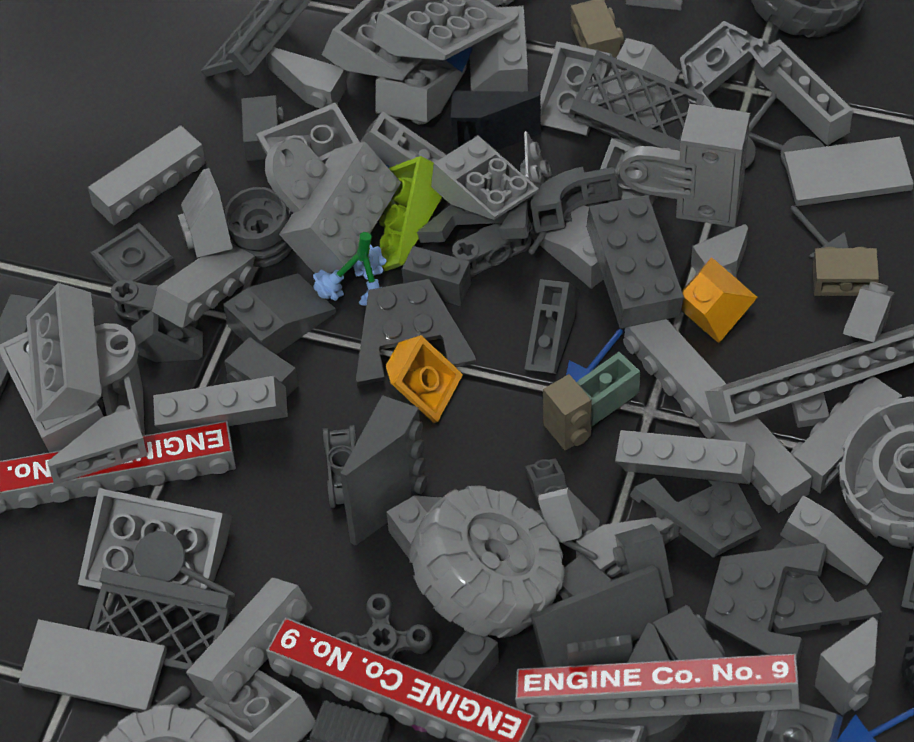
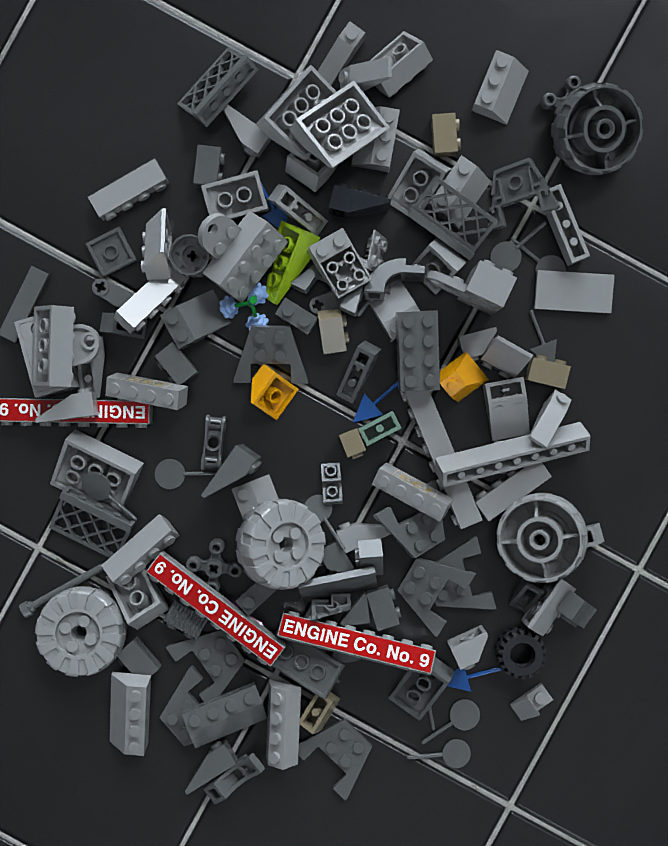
camera: 10 degrees right, 35 degrees up
light grey tile [18,619,167,712] -> none
light grey slope [538,488,599,543] -> none
light grey slope [780,495,883,586] -> none
none -> dark grey piece [155,459,218,489]
none -> dark tan brick [317,308,349,354]
none -> light grey slope [479,335,533,380]
none -> light grey slope [482,377,530,441]

